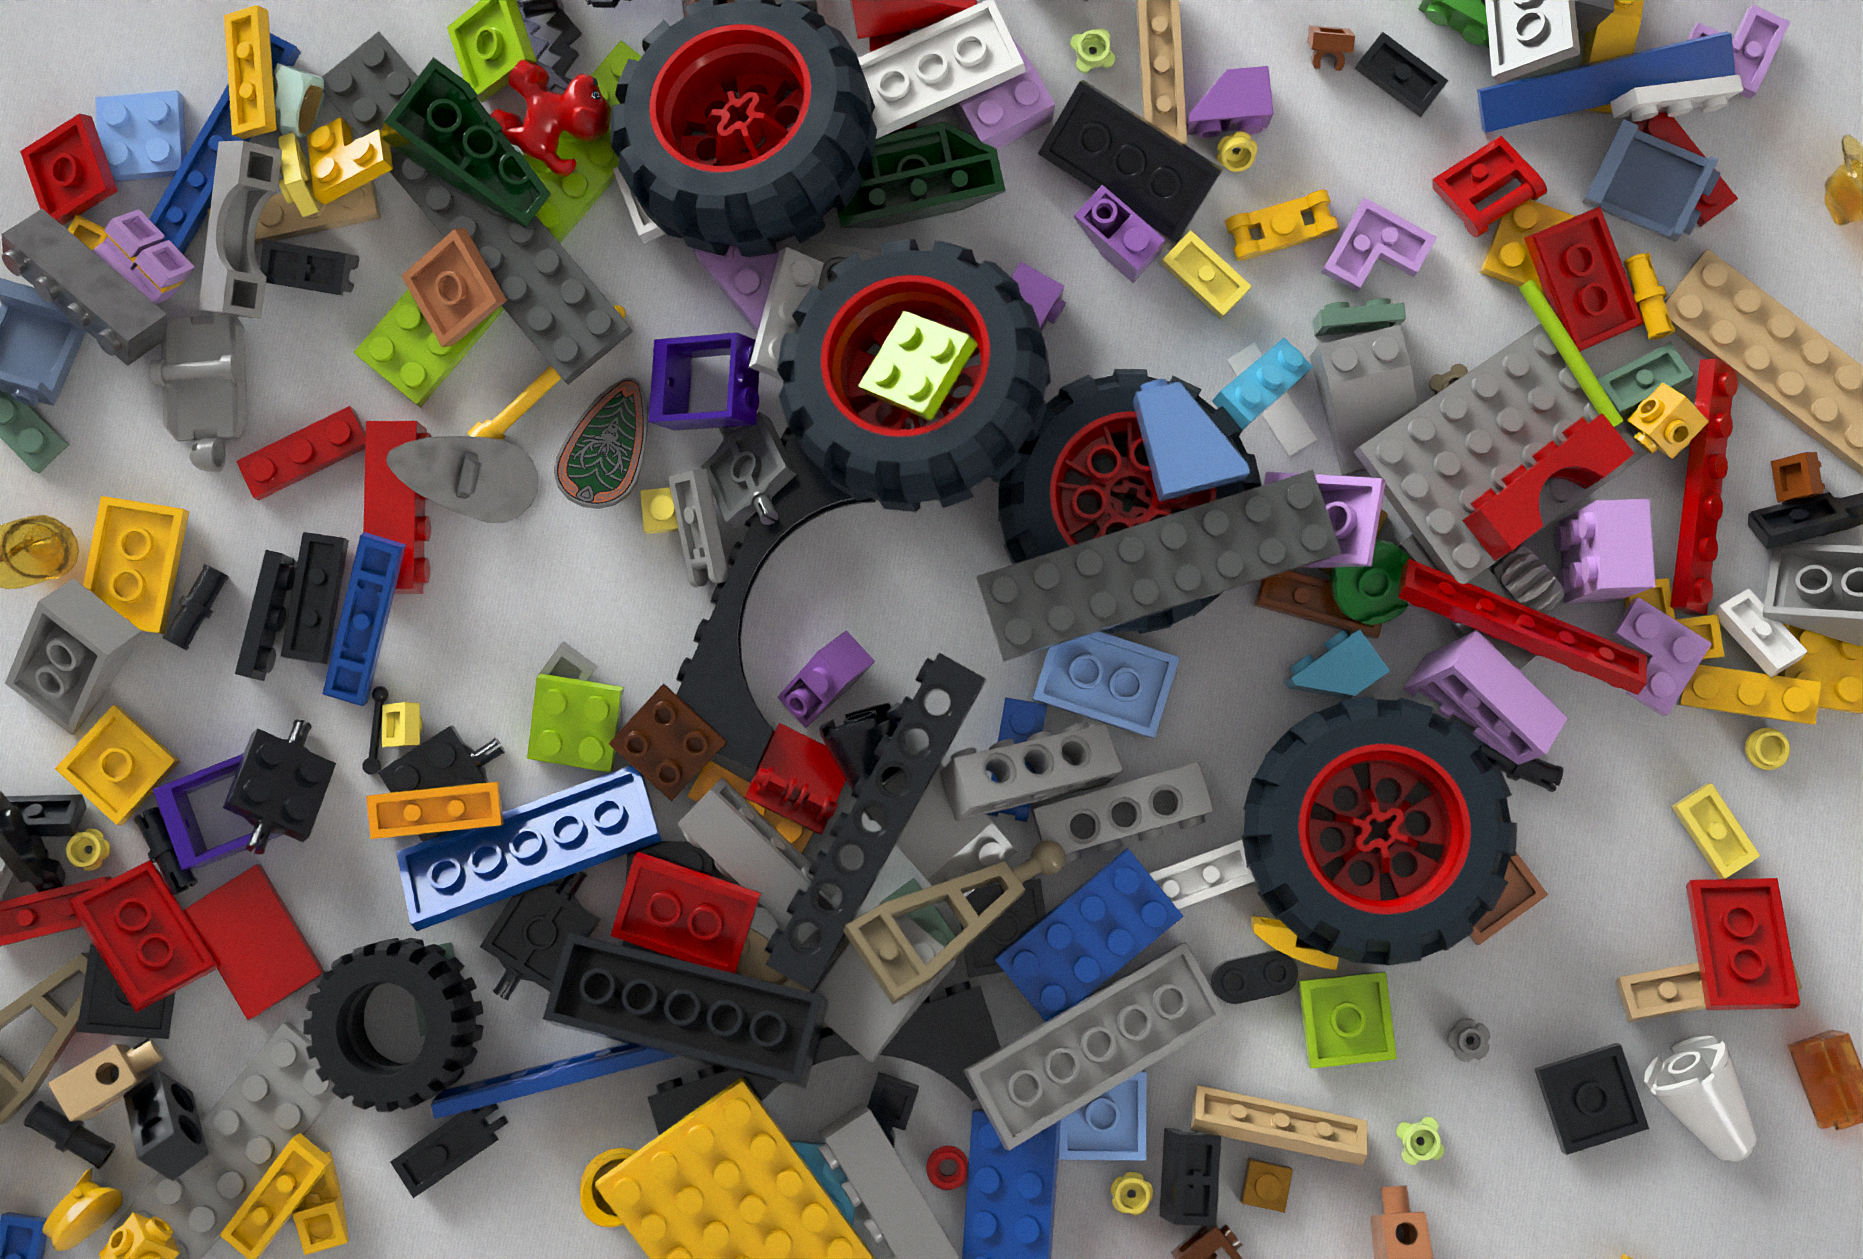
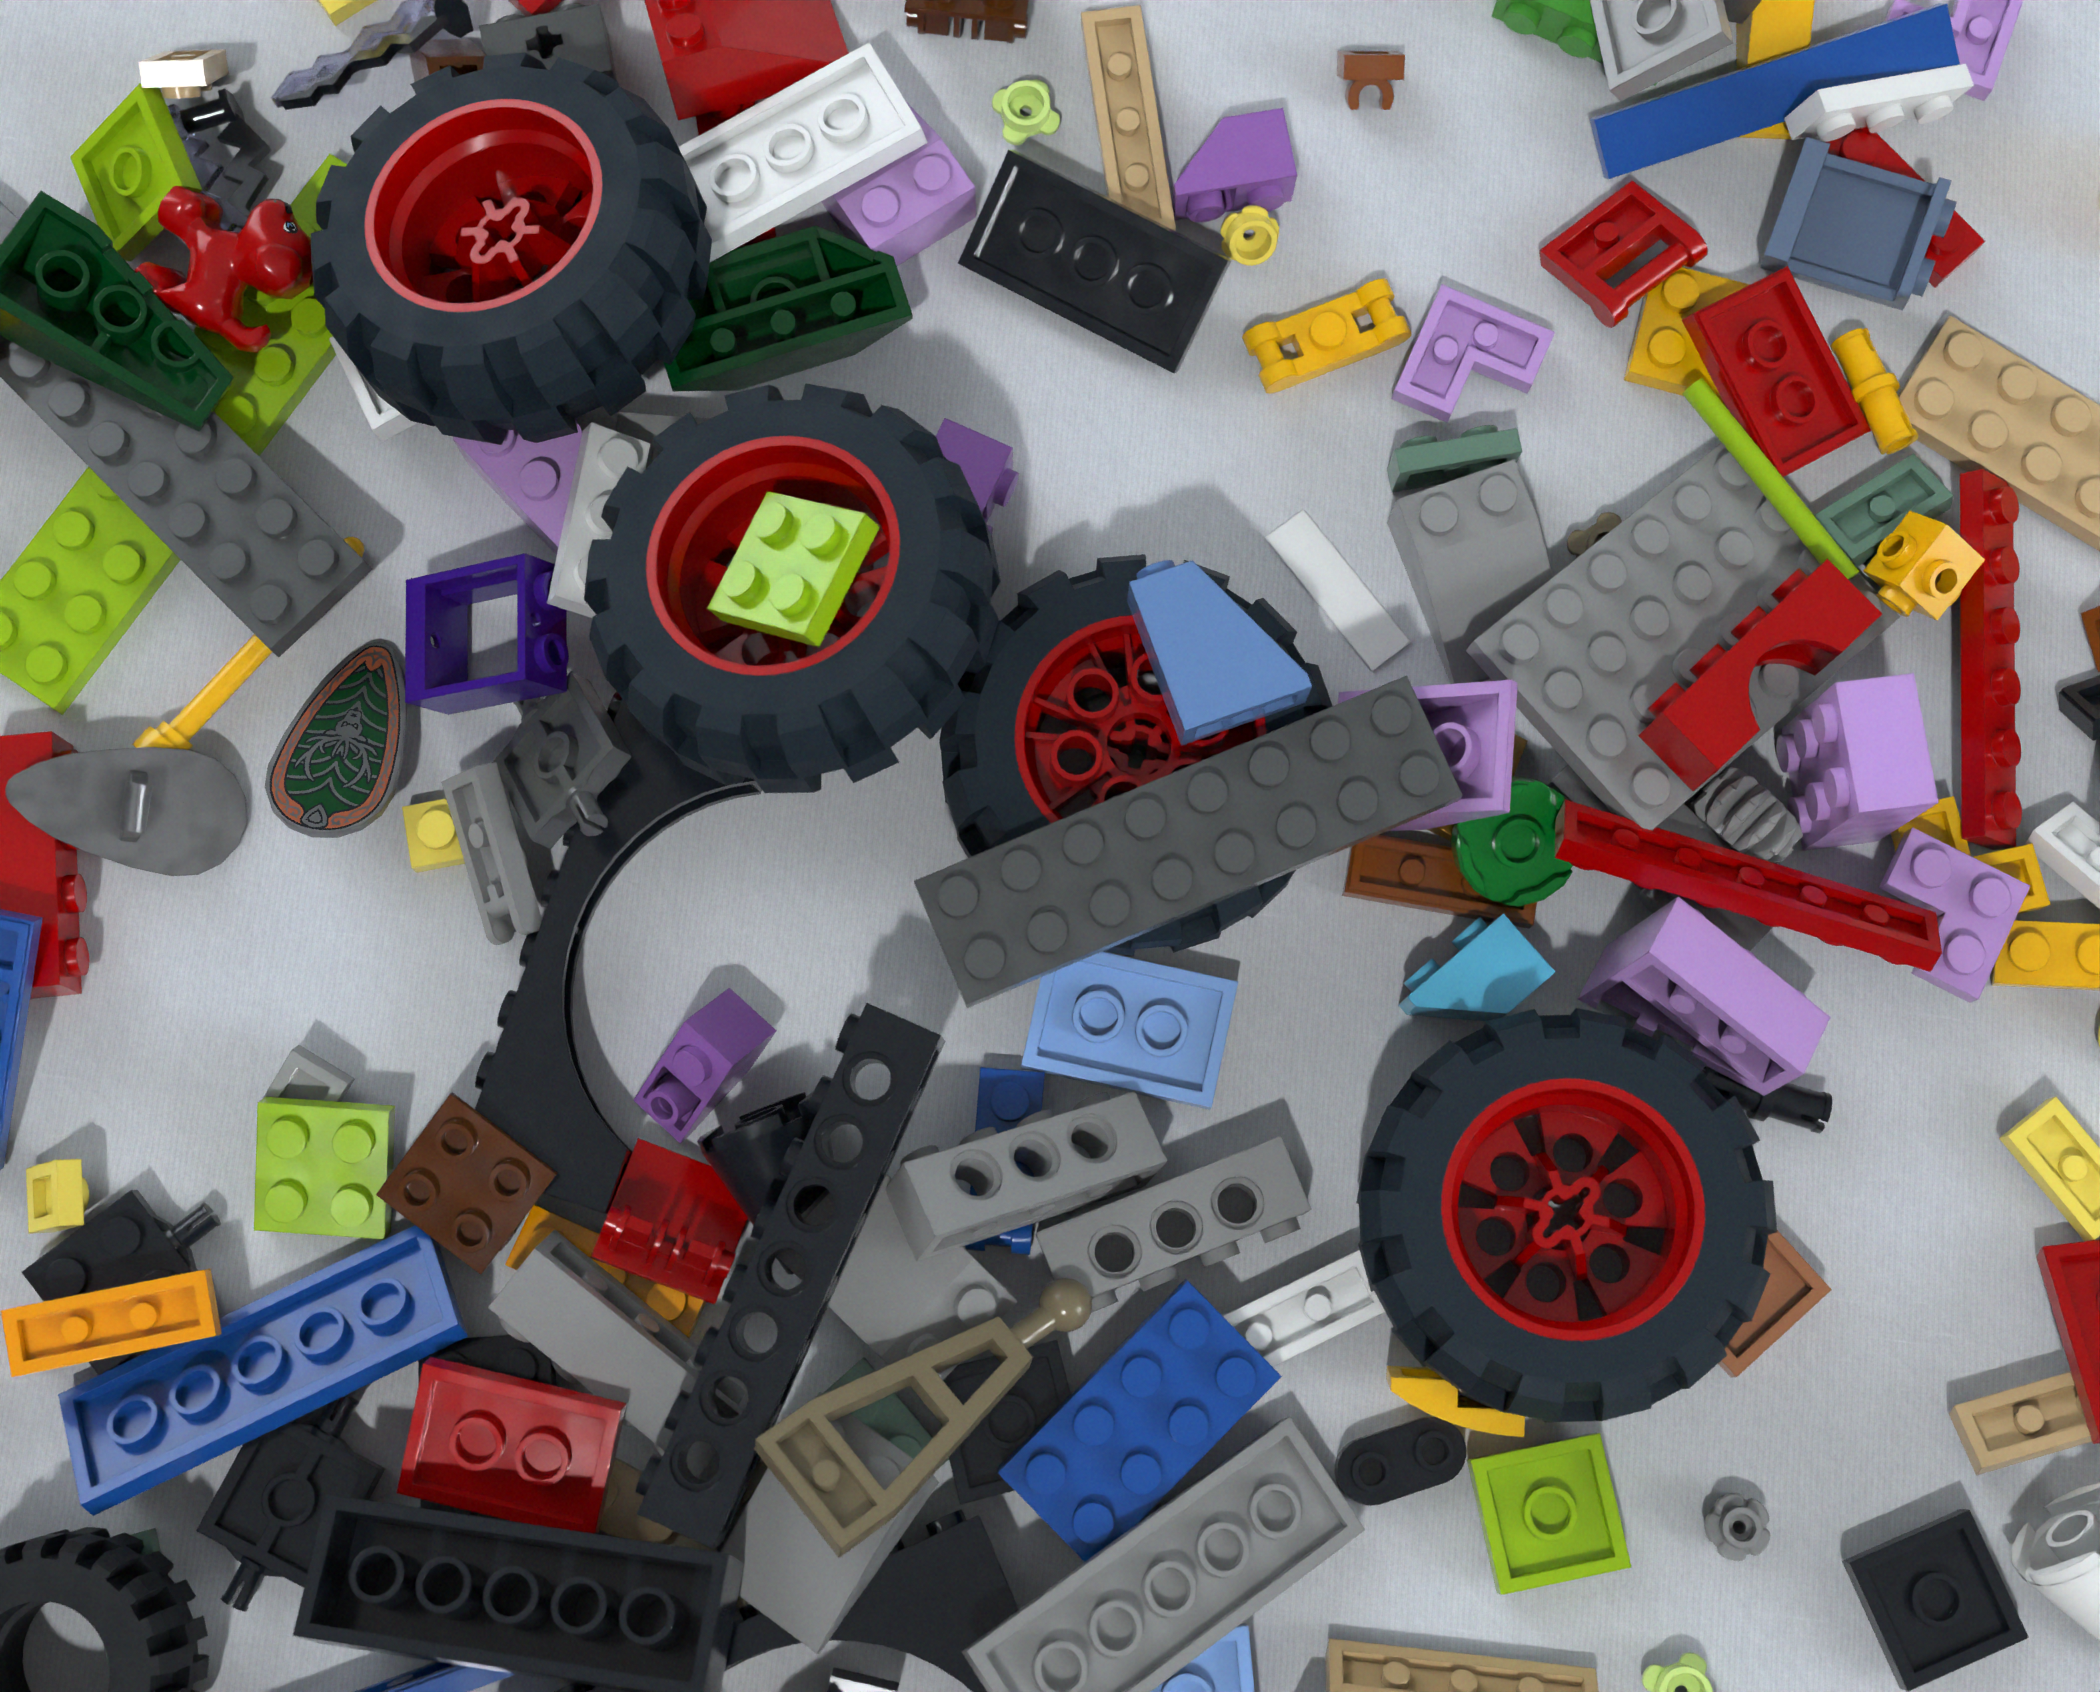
camera: 10 degrees left, 5 degrees down
black hinge [362,686,389,774] -> none
nougat plate [401,228,507,347] -> none
medium lavender slope [1074,185,1165,283] -> none
light yellow plate [1161,230,1252,320] -> none
medium azure plate [1212,338,1313,430] -> none
black plate [1355,31,1449,118] -> none

